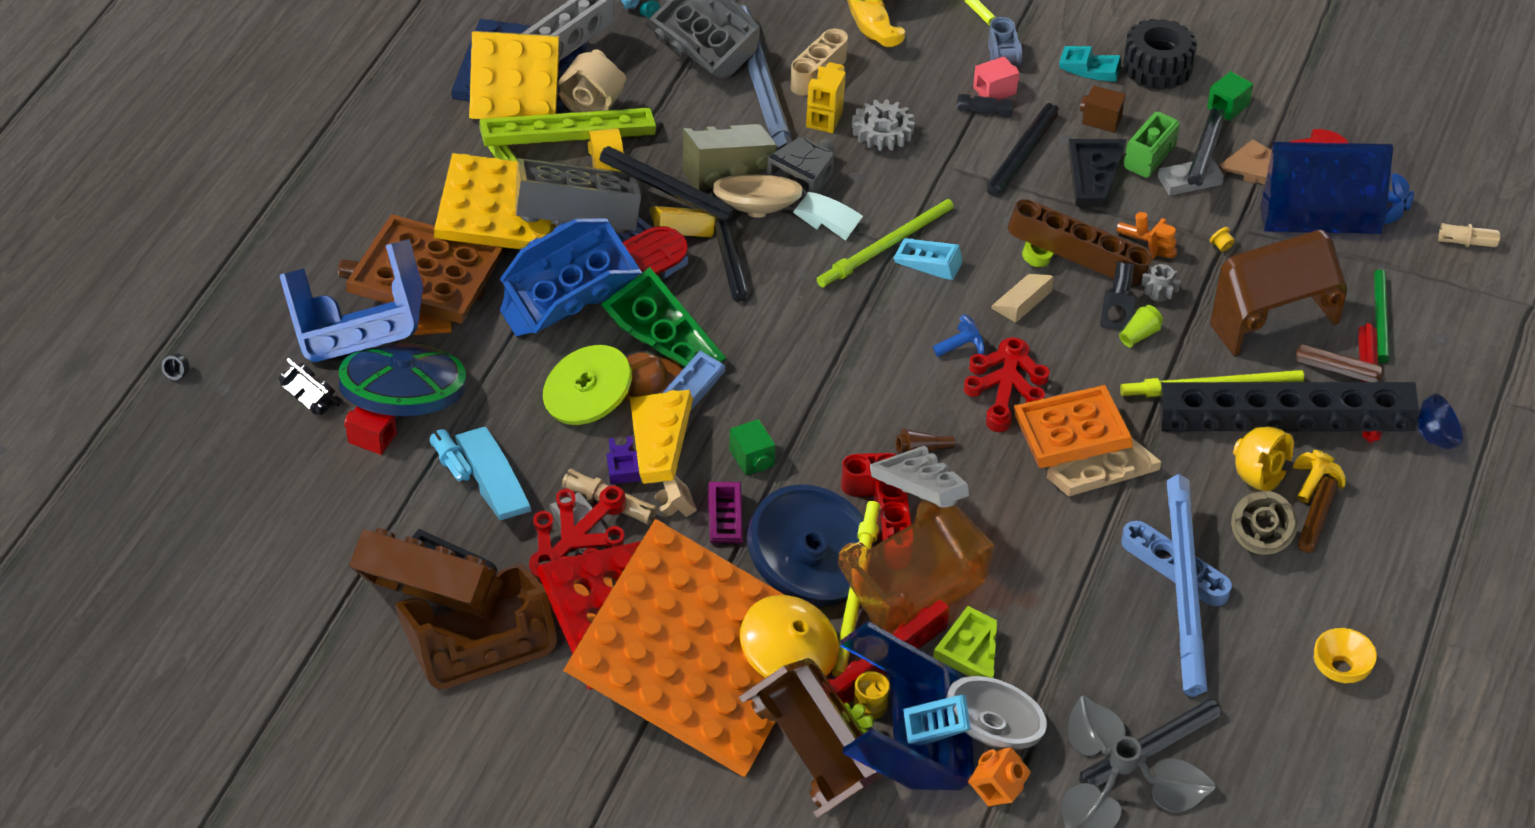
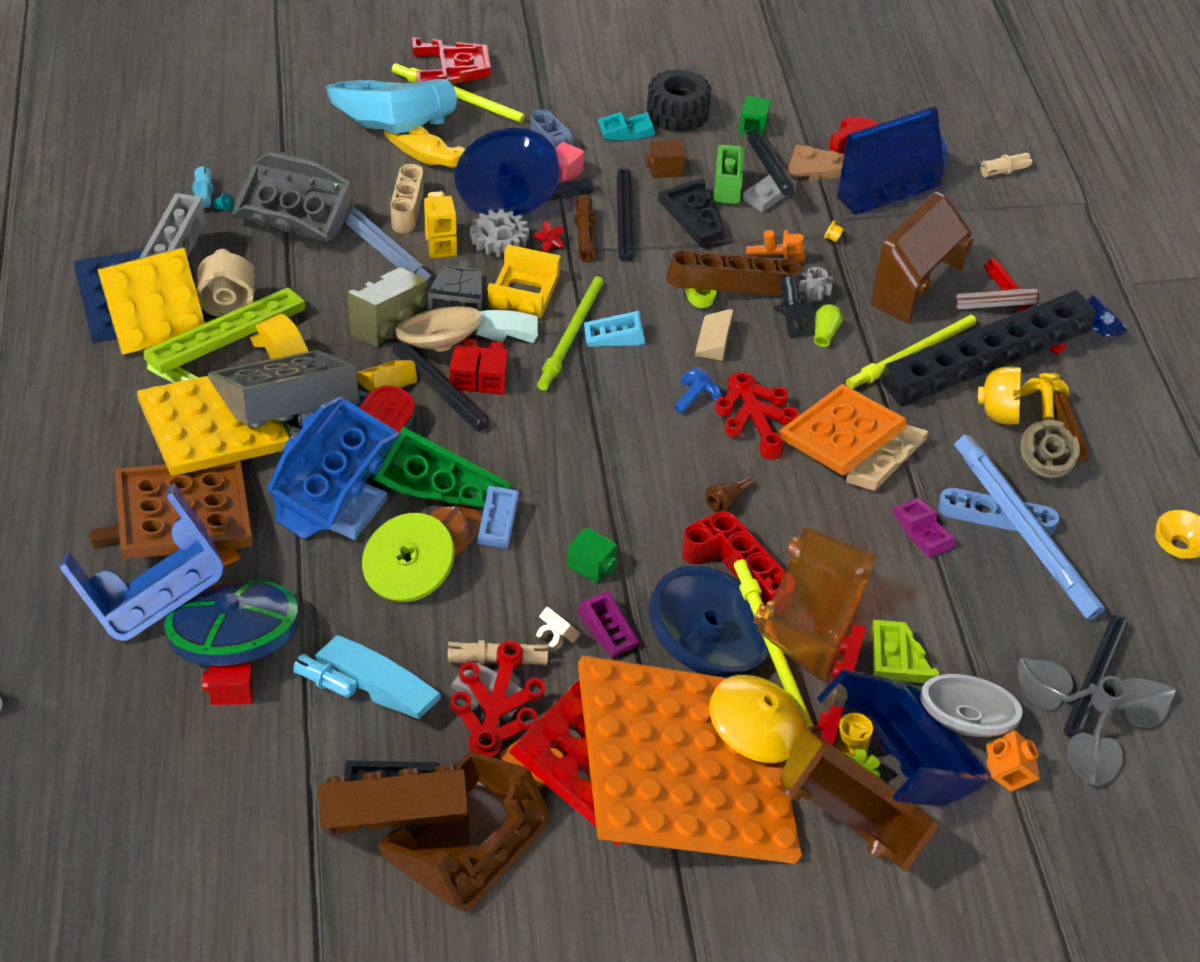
camera: 30 degrees left, 0 degrees up
hinge [279,358,340,415] -> none
black axle [599,146,733,222] -> none
dark purple plate [606,436,642,485] -> none
yellow wing [630,389,693,484] -> none
light grey wing [870,446,969,507] -> none
medium azure slope [903,694,971,745] -> none
green bar [1374,269,1390,363] -> none
none -> medium blue plate [329,484,388,540]
none -> red hips [449,339,508,395]
none -> clear blue dish [455,127,560,217]
none -> yellow window [488,245,561,319]
none -> red plant [533,220,564,252]
none -> reddish brown pin [574,195,596,263]
none -> magenta slope [893,497,955,558]

